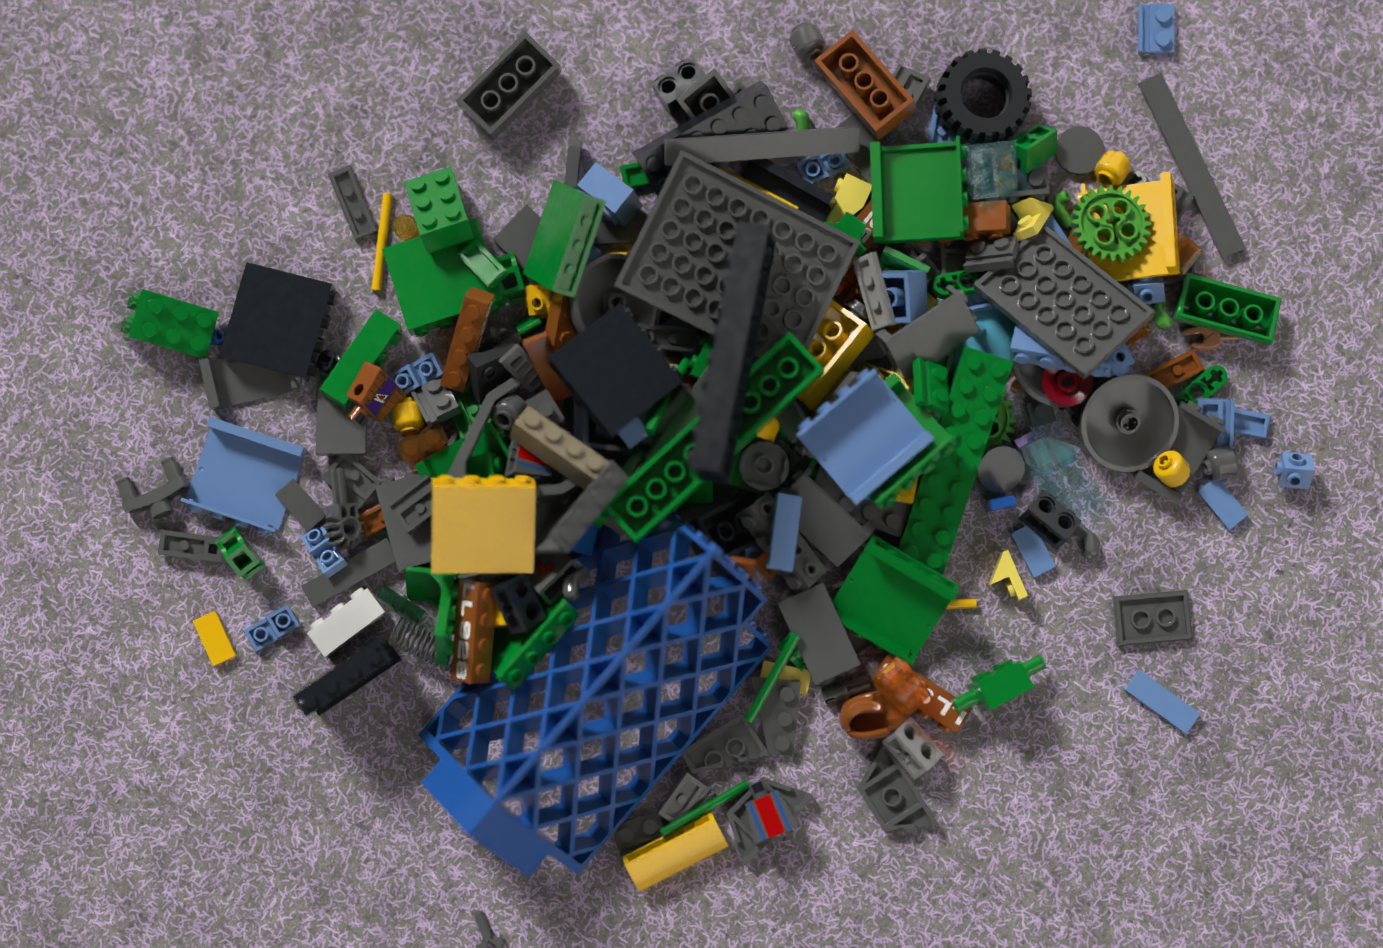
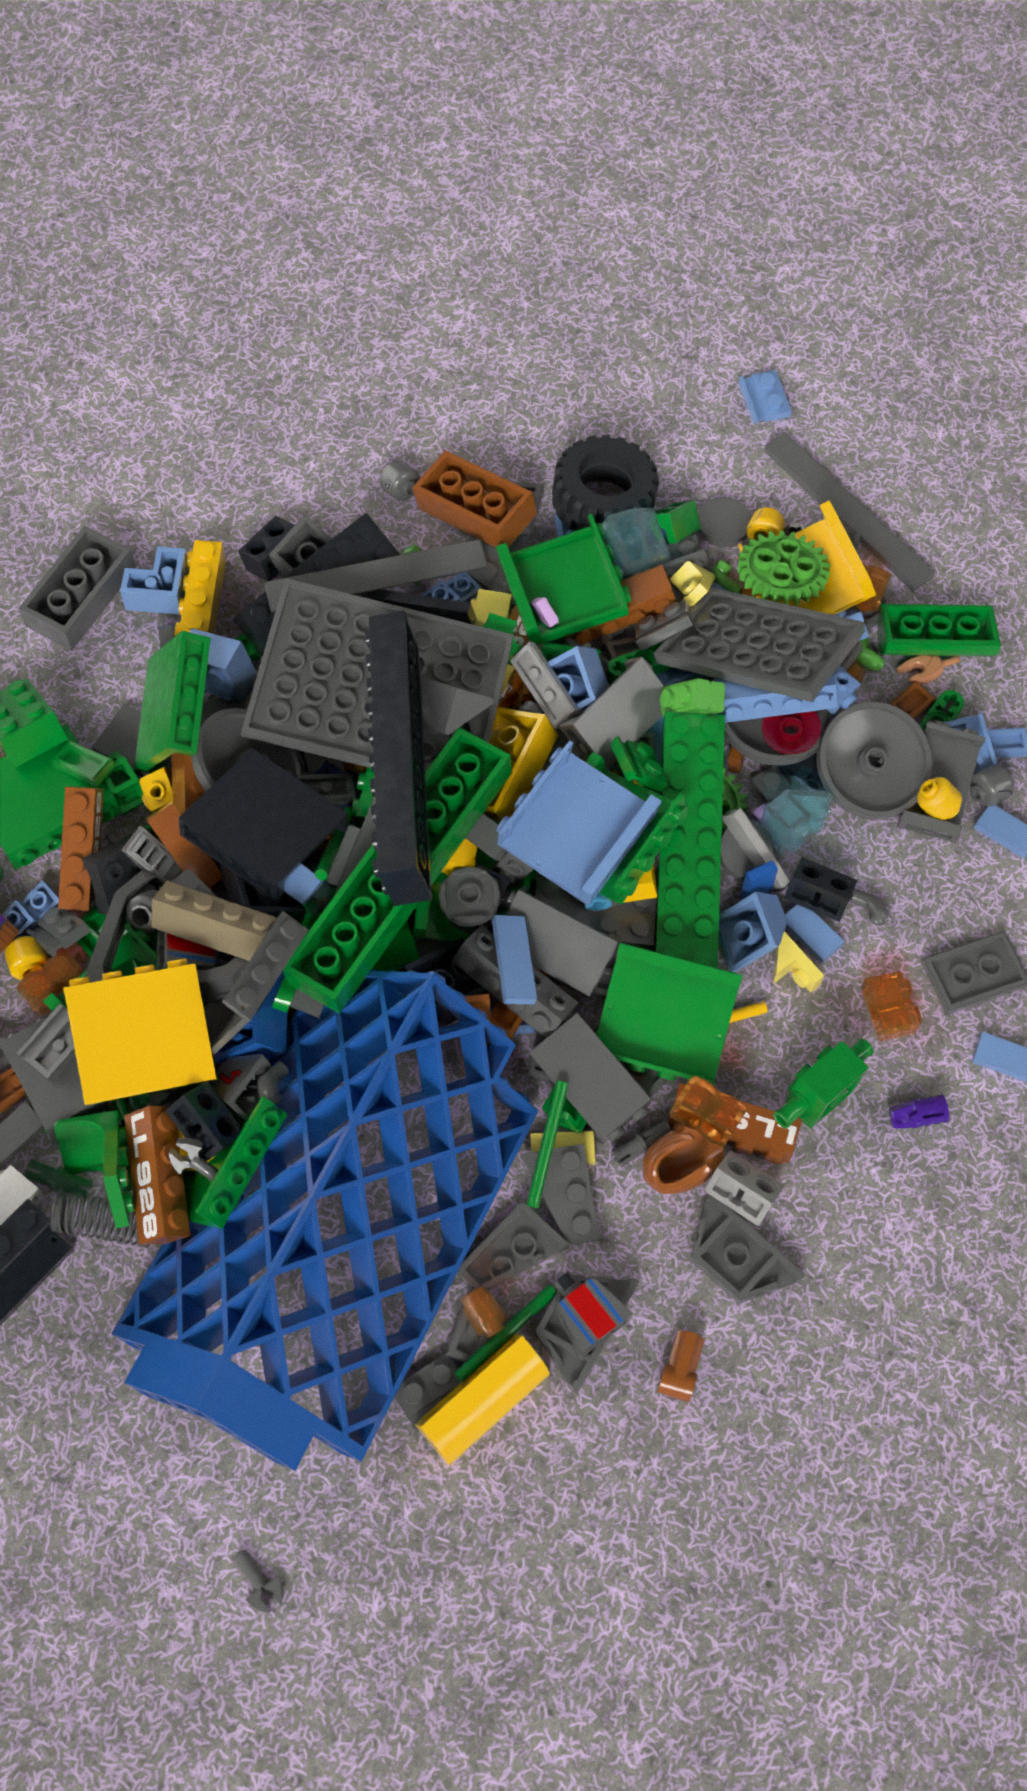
camera: 20 degrees left, 20 degrees down
none -> medium blue brick [120,546,190,615]
none -> dark grey bar [168,1138,219,1181]
none -> yellow brick [175,540,226,636]
none -> dark grey slope [421,678,494,735]
none -> clear orange brick [460,1285,506,1338]
none -> lavender tile [529,597,559,627]
none -> dark orange piece [657,1330,705,1403]
none -> bright green brick [660,678,725,716]
none -> medium blue slope [718,892,787,973]
none -> light grey tile [722,808,790,889]
none -> clear orange brick [861,971,922,1042]
none -> dark purple hinge [889,1094,949,1129]

